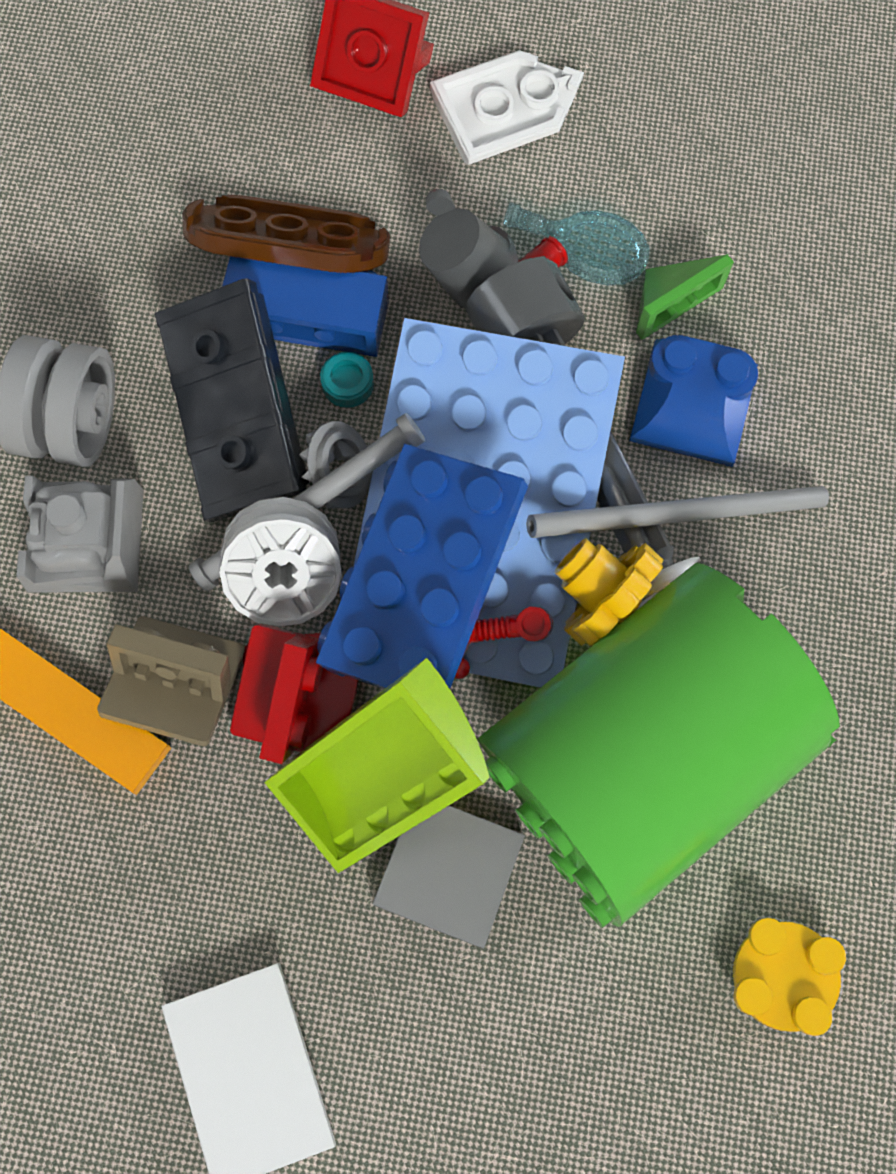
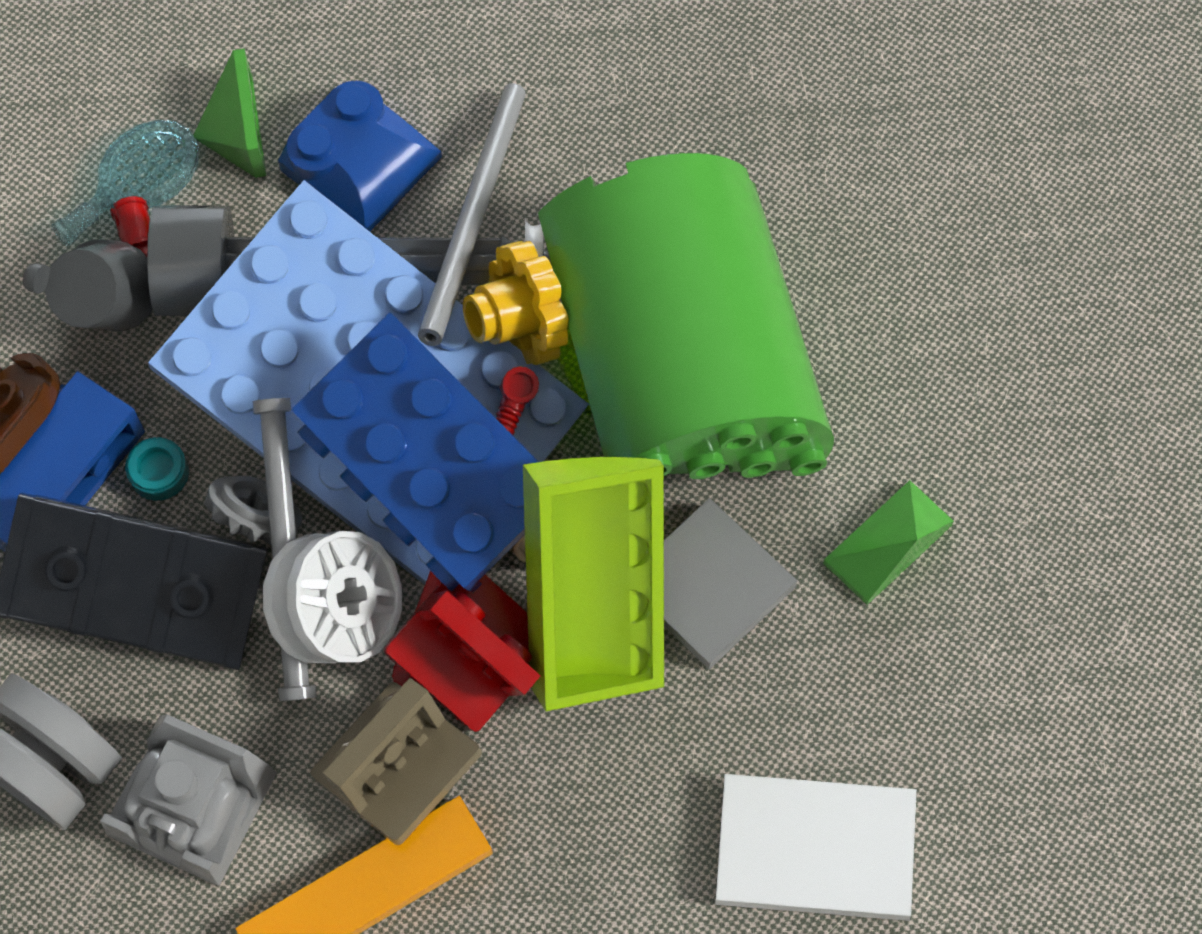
camera: 60 degrees left, 5 degrees down
yellow piece [733,918,846,1036] -> none
none -> bright green slope [823,480,954,605]

